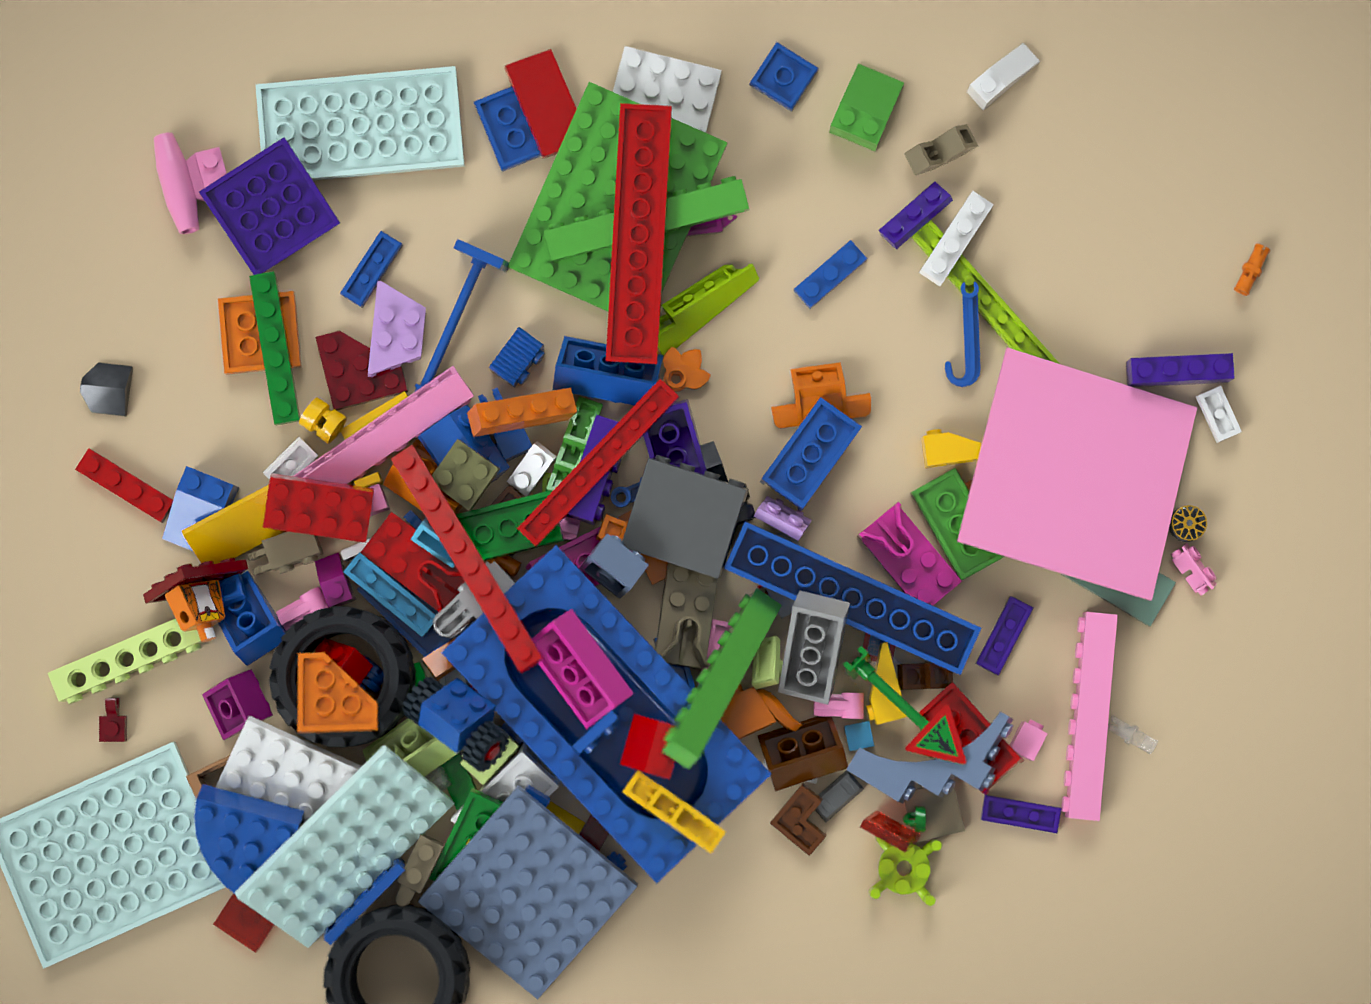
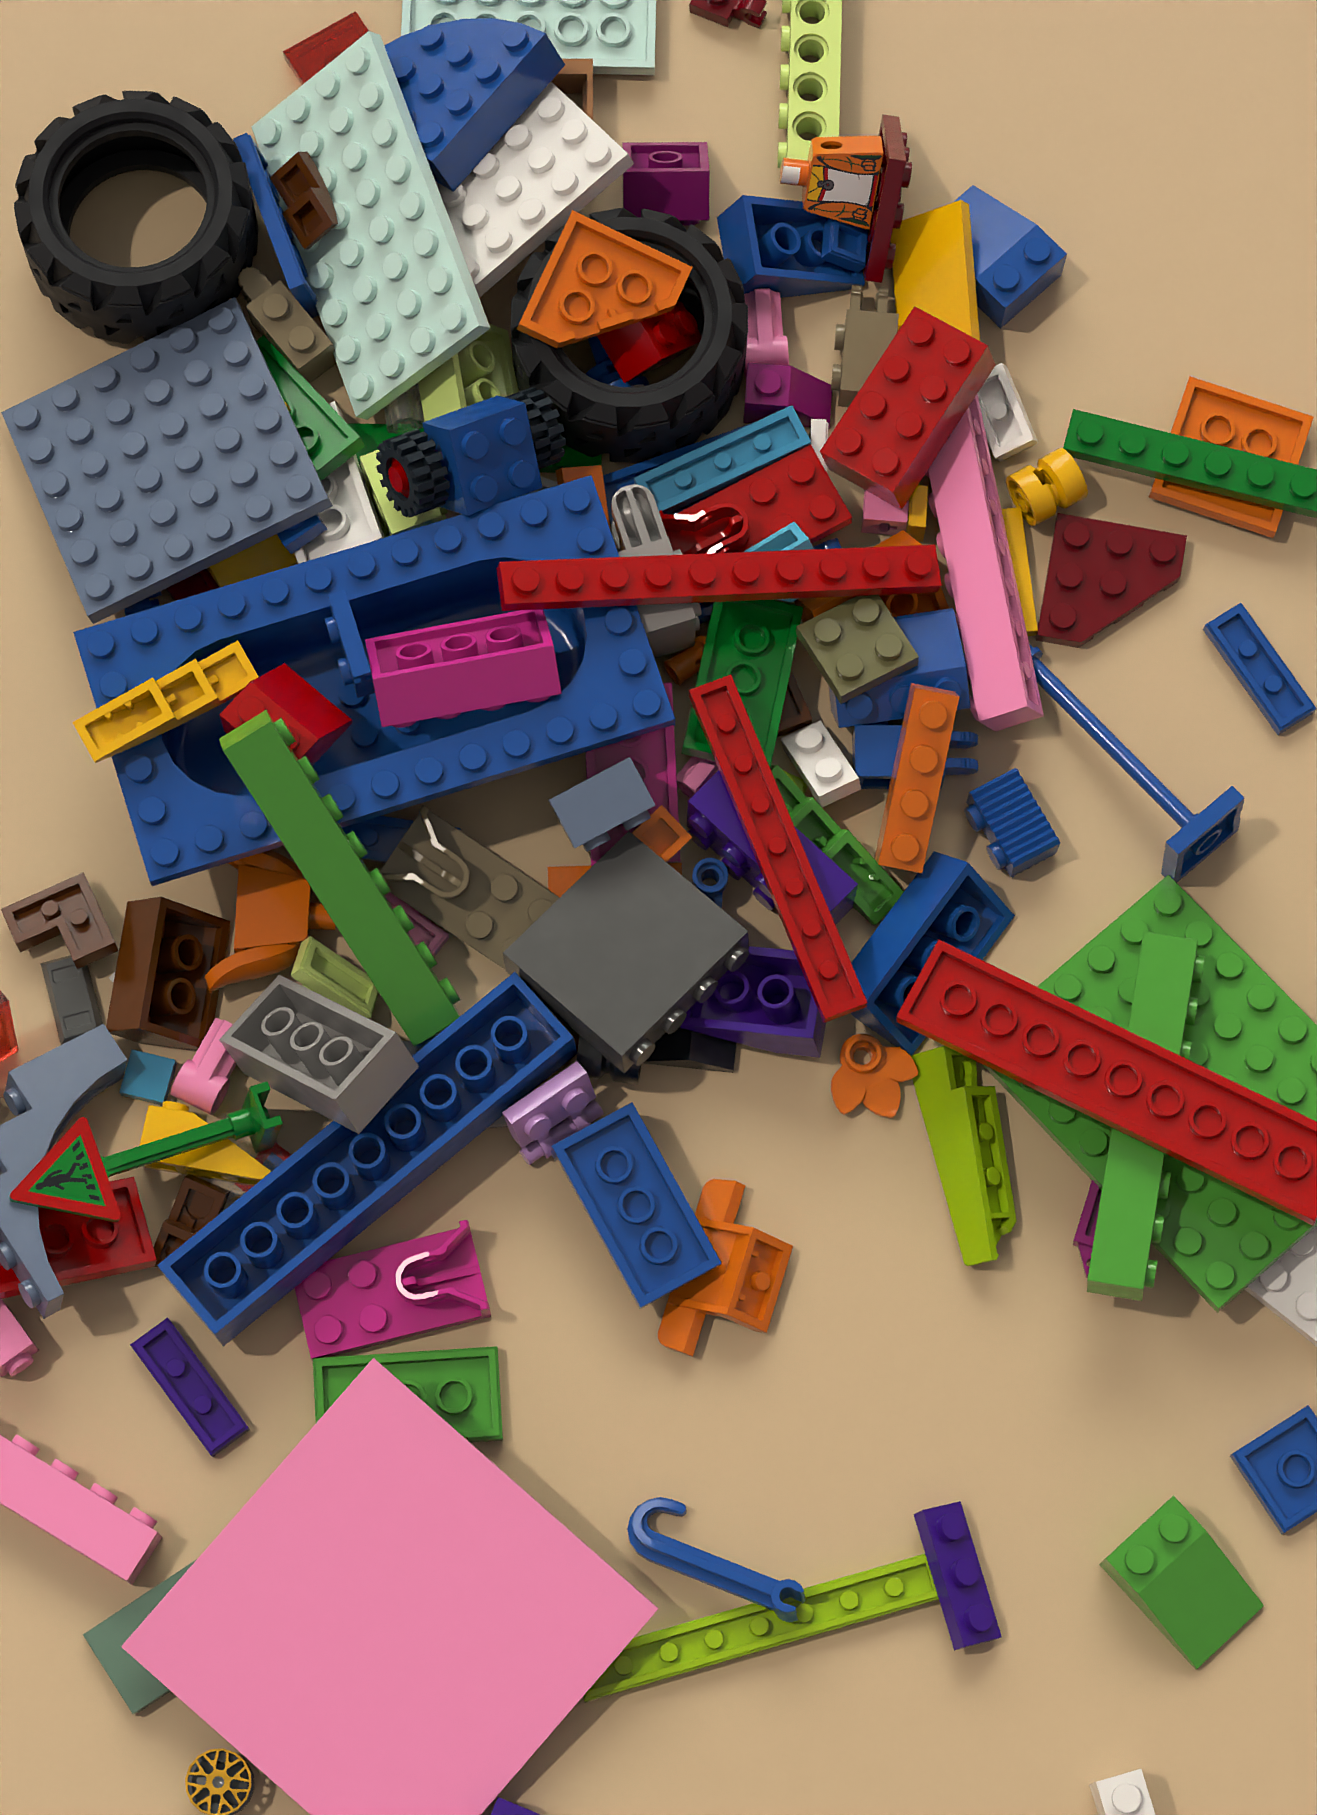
camera: 110 degrees right, 10 degrees down
red plate [75,448,173,523] -> none
black slope [80,362,133,417] -> none
lavender wing [368,281,426,377] -> none
blue plate [793,240,867,309] -> none
dark tan brick [904,124,978,176] -> none
white plate [919,191,994,286] -> none
yellow slope [921,429,982,469] -> none
bright pink hinge [1171,543,1217,596] -> none
none -> reddish brown slope [270,152,338,249]

